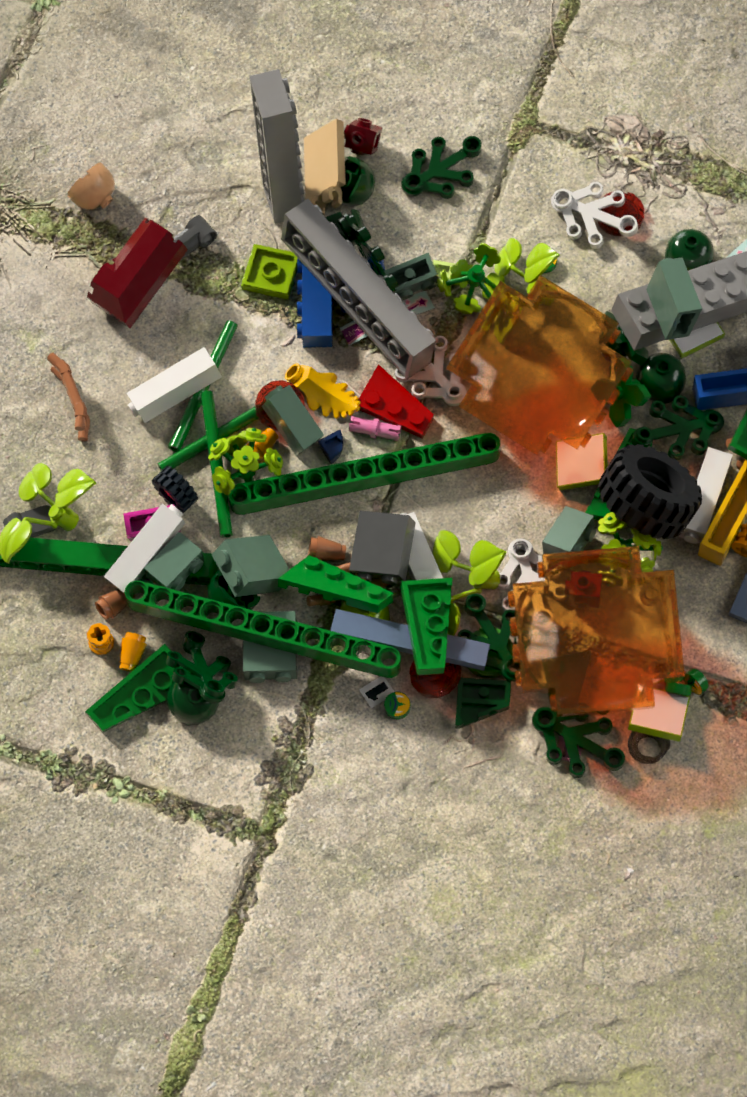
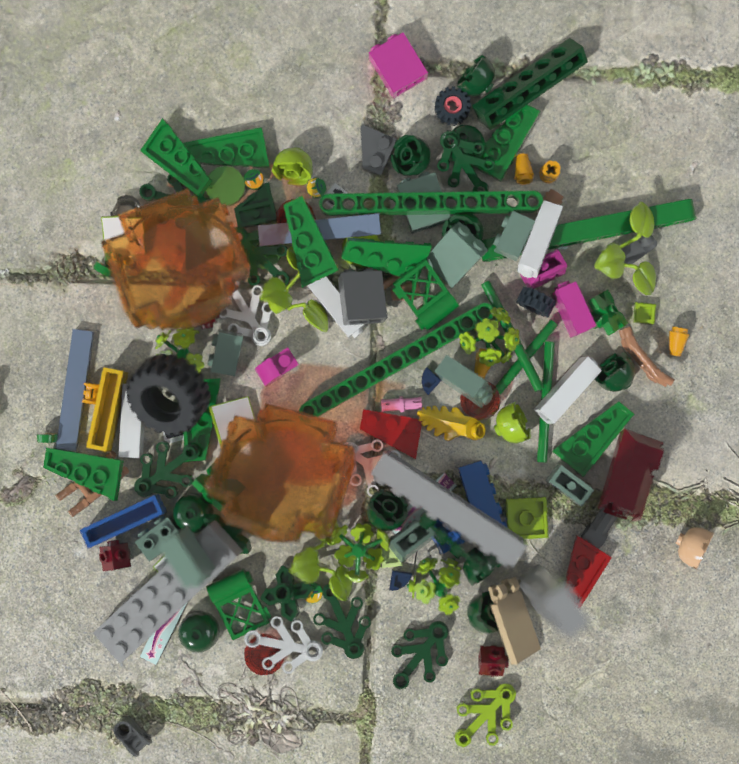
camera: 160 degrees right, 20 degrees up
none -> sand green brick [135,516,180,562]
none -> green wing [140,118,212,197]
none -> green wing [183,127,270,168]
none -> bright green tile [206,166,245,206]
none -> green piece [206,568,272,640]
none -> tile [244,169,264,190]
none -> dark pink brick [254,347,299,387]
none -> dark green plant [260,566,315,622]
none -> lime cylinder [272,147,313,186]
none -> dark green plant [313,583,371,659]
none -> dark grey wing [360,124,397,177]
none -> dark green cylinder [367,489,408,531]
none -> dark pink brick [369,32,428,99]
none -> dark blue tile [389,570,412,591]
none -> dark green cylinder [391,135,431,176]
none -> green piece [392,259,459,331]
none -> lime plant [407,557,461,615]
none -> black bush [434,86,471,126]
none -> lime plant [454,683,516,747]
none -> dark green cylinder [457,54,495,96]
none -> dark green brick [472,38,588,130]
none -> lime cylinder [494,402,532,443]
none -> sand green brick [545,465,594,506]
none -> dark pink brick [551,280,596,338]
none -> green wing [551,401,634,477]
none -> red wing [564,535,612,606]
none -> green plant [588,290,628,336]
none -> dark green cylinder [594,352,636,392]
none -> lime tile [633,302,656,325]
none -> light orange cone [669,326,690,356]

